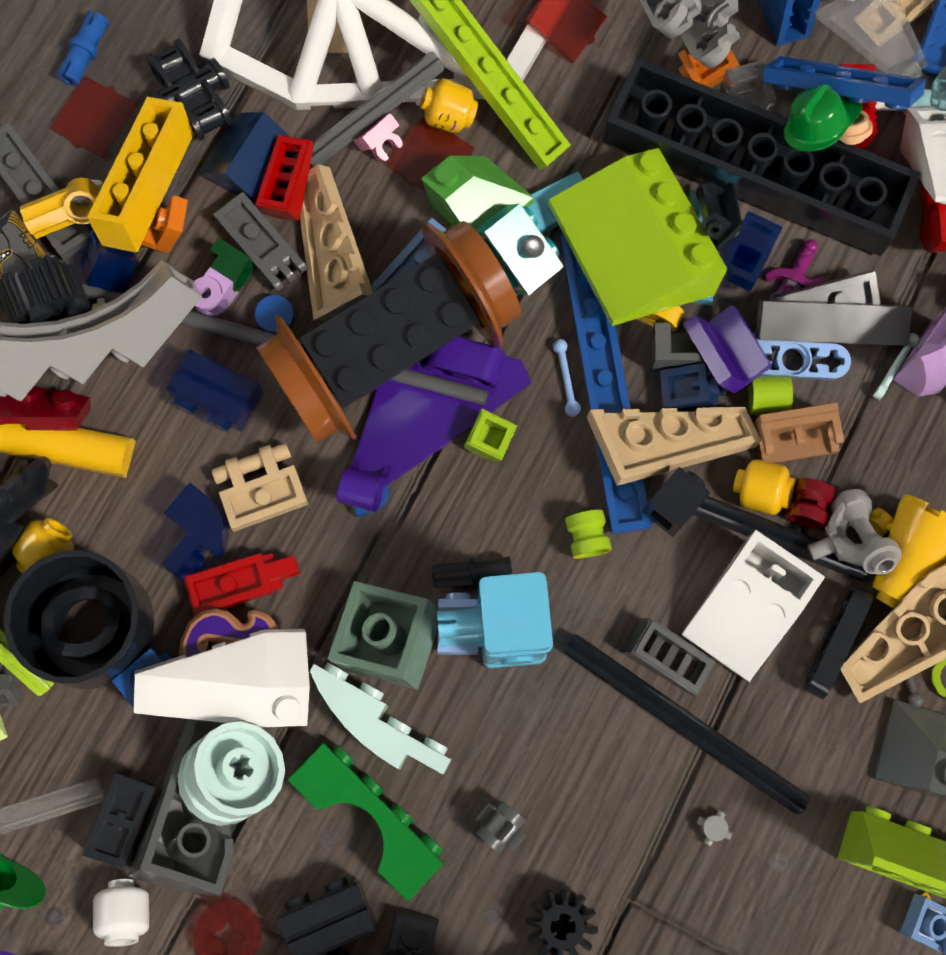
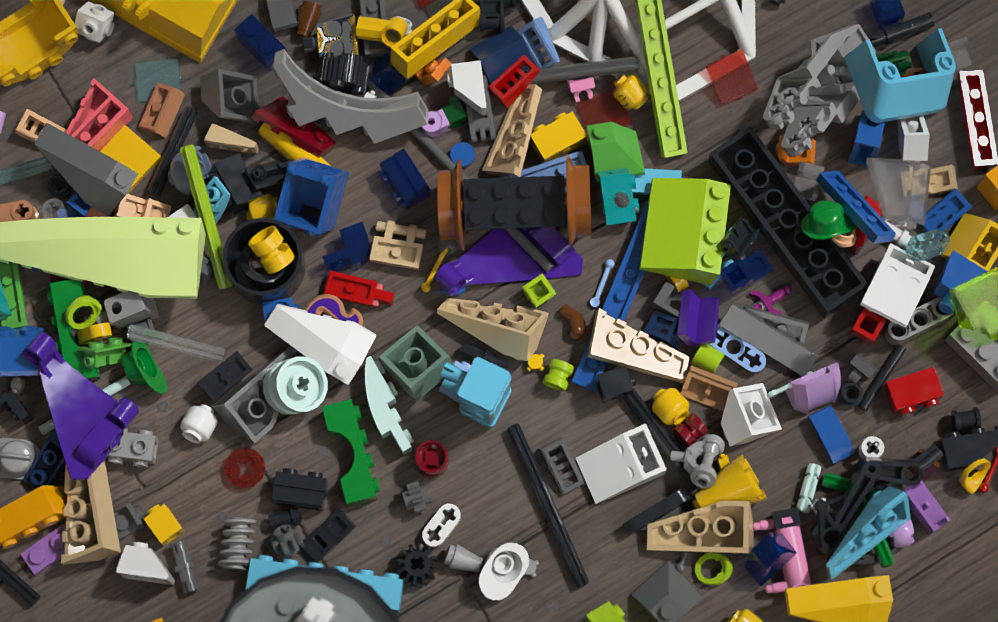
camera: 35 degrees right, 0 degrees up
none -> yellow wheel [248,226,295,274]
none -> blue container [274,157,349,236]
none -> dark red wheel [415,440,449,478]
none -> hinge [421,239,459,292]
none -> white beam [422,504,461,548]
none -> tan wedge [437,298,548,361]
none -> light grey cone [443,544,483,573]
none -> white slope [447,61,487,115]
none -> white piece [479,543,529,600]
none -> medium blue slope [517,16,560,69]
none -> yellow piece [526,353,545,372]
none -> yellow brick [530,111,587,163]
none -> reddish brown arm [559,304,586,340]
none -> white slope [721,383,782,447]

